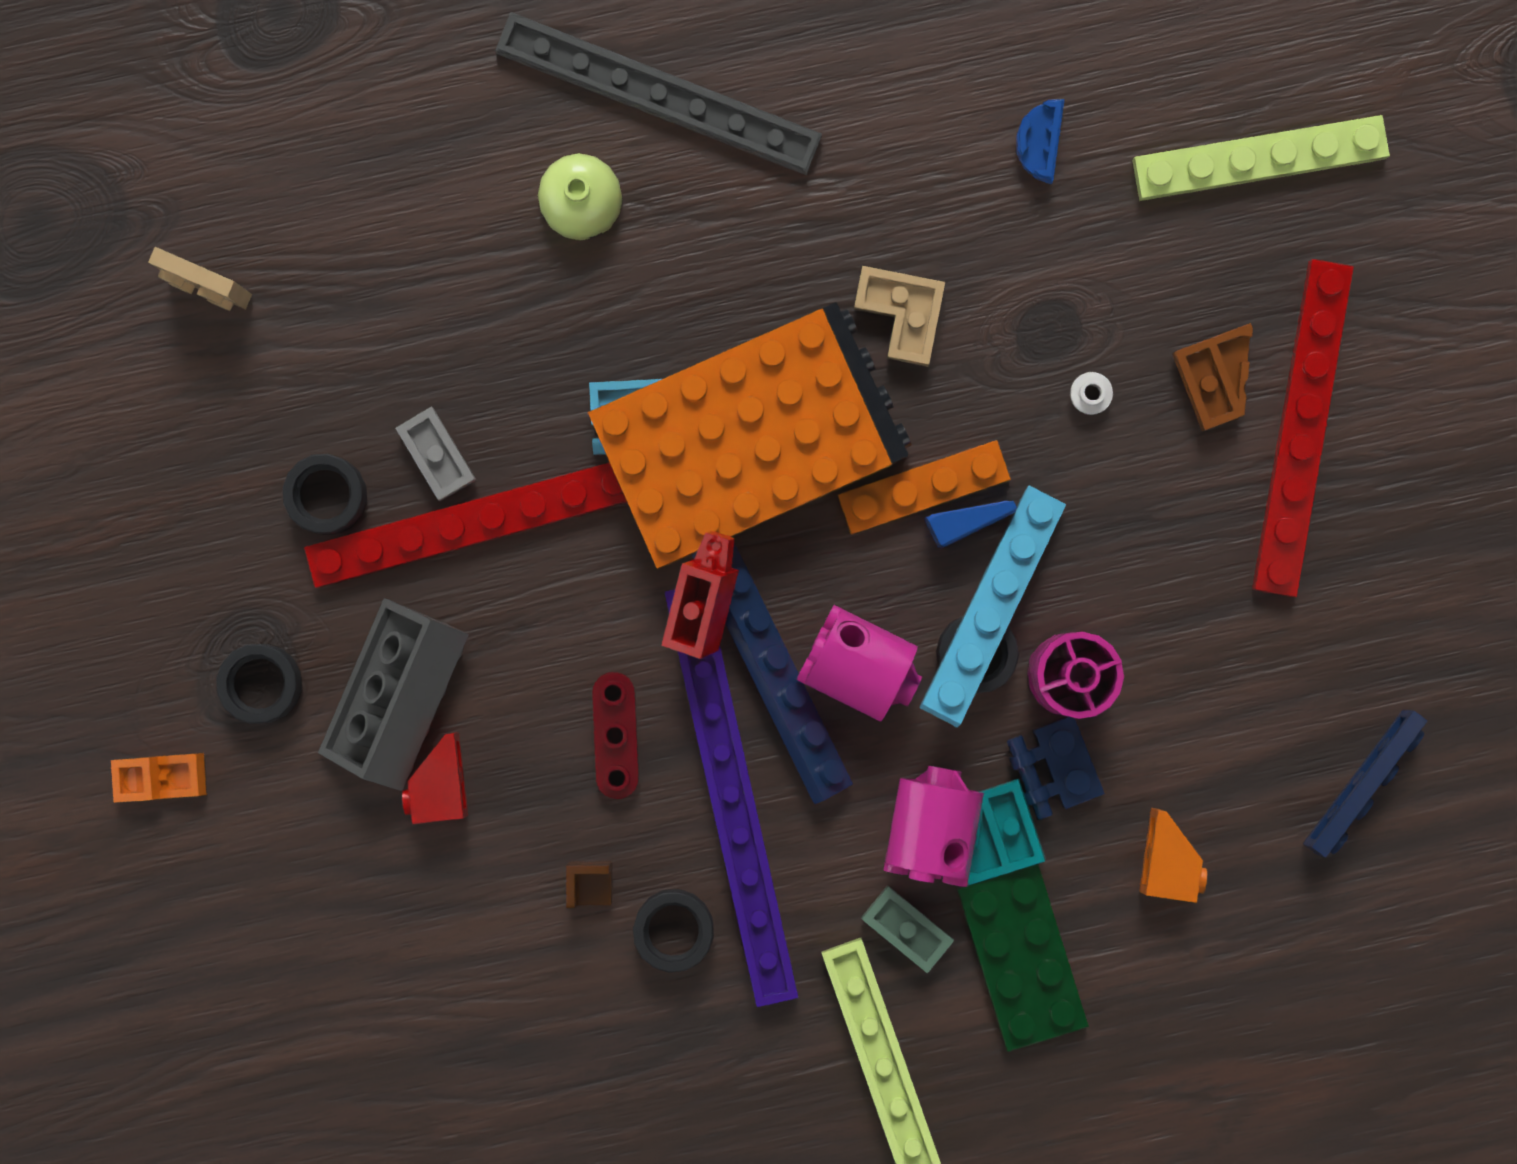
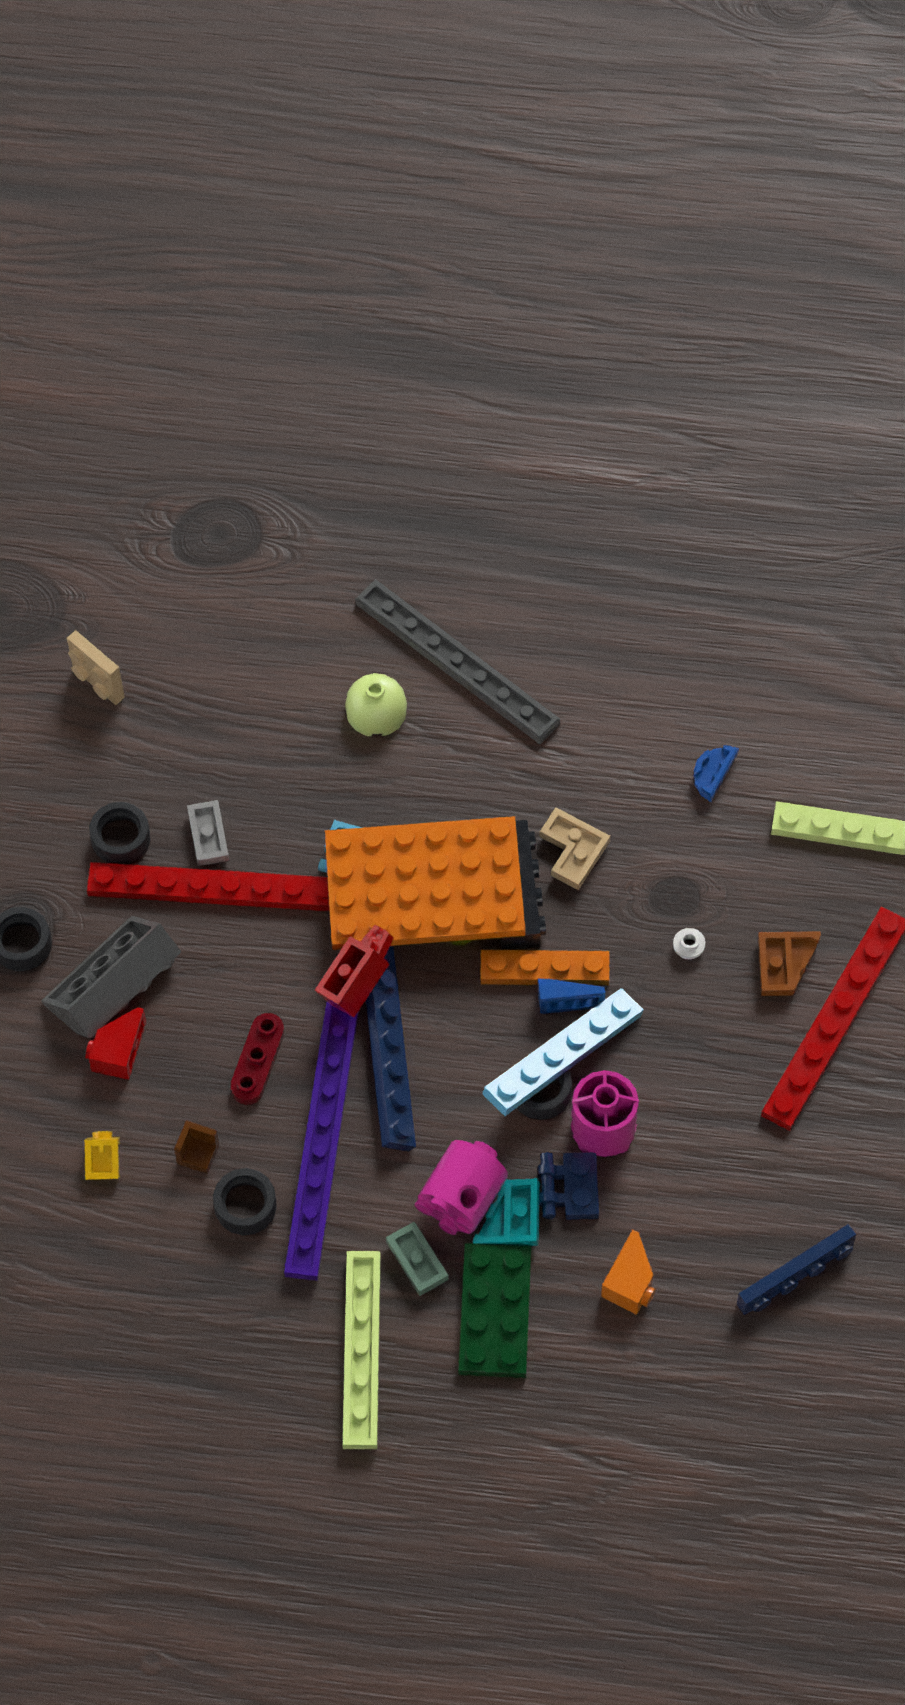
camera: 25 degrees right, 25 degrees down
dark pink cylinder [796,605,922,722] -> none
none -> yellow bracket [85,1131,120,1180]

